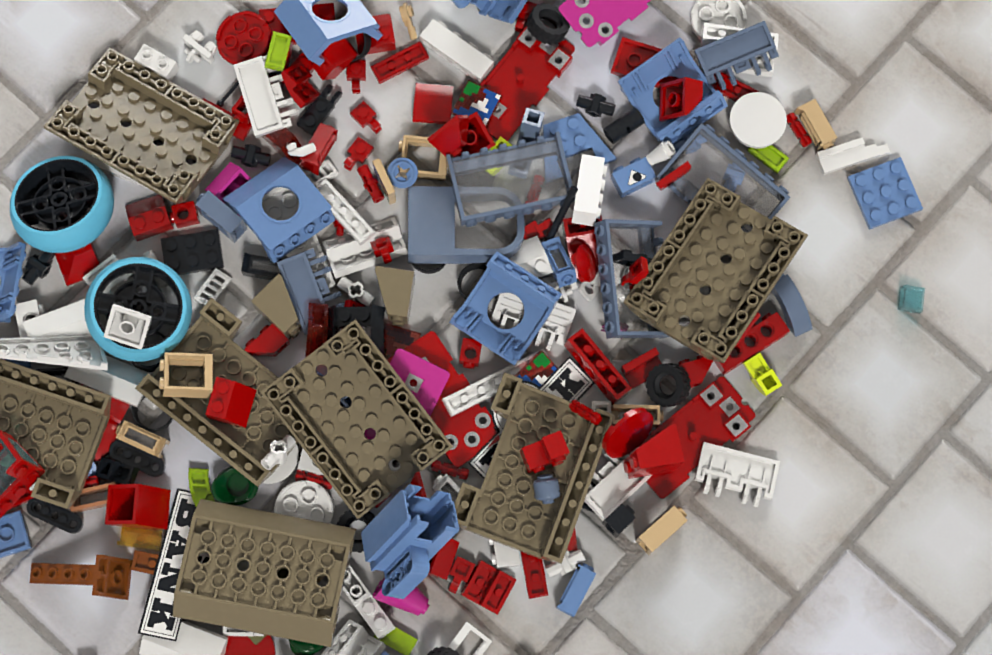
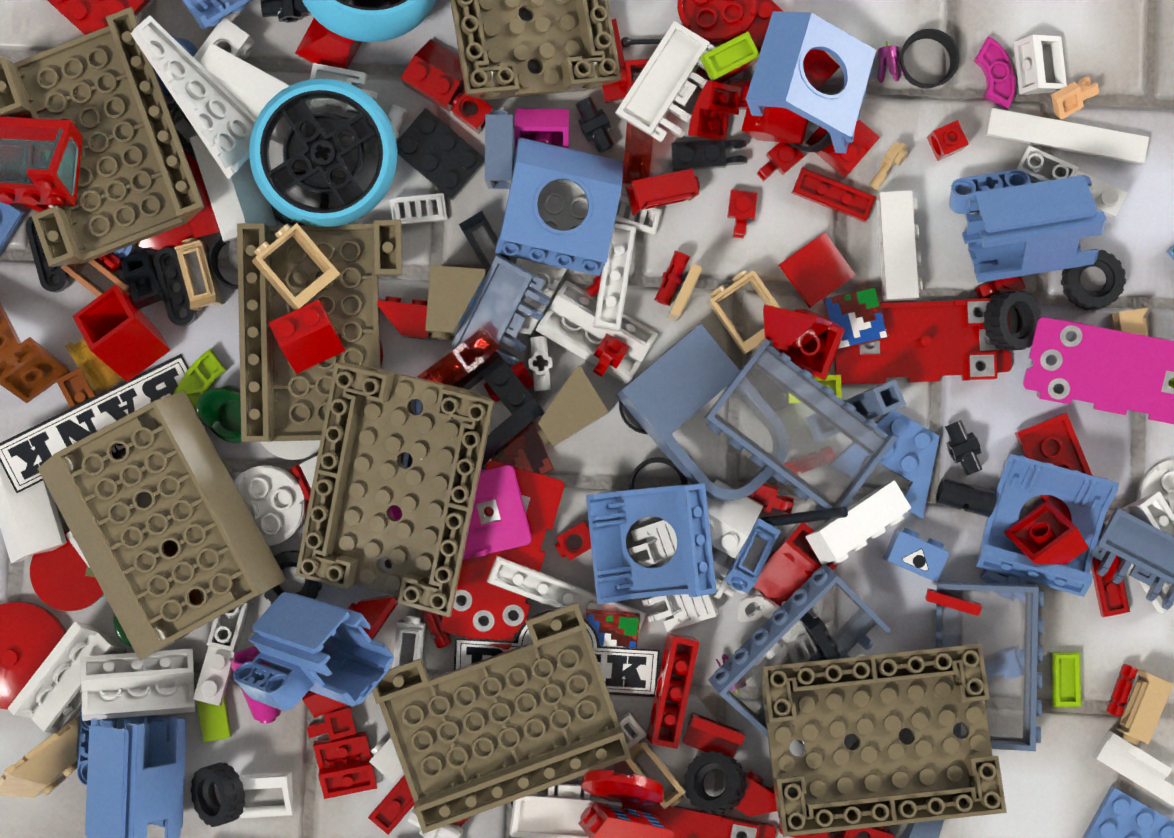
camera: 55 degrees right, 10 degrees up
white slope [103,304,152,350] -> none
white axle [261,435,296,470] -> none
white arm [286,142,316,157] -> none
red plate [343,136,374,171] -> none
medium blue gear [387,157,418,188] -> none
red brick [519,430,570,474] -> none
sand blue head [533,474,560,504] -> none
red axle [569,400,602,425] -> none
red dish [571,244,597,282] -> none
red plate [620,256,649,290] -> none
white cone [646,141,676,165] -> none
white tile [729,92,787,149] -> none

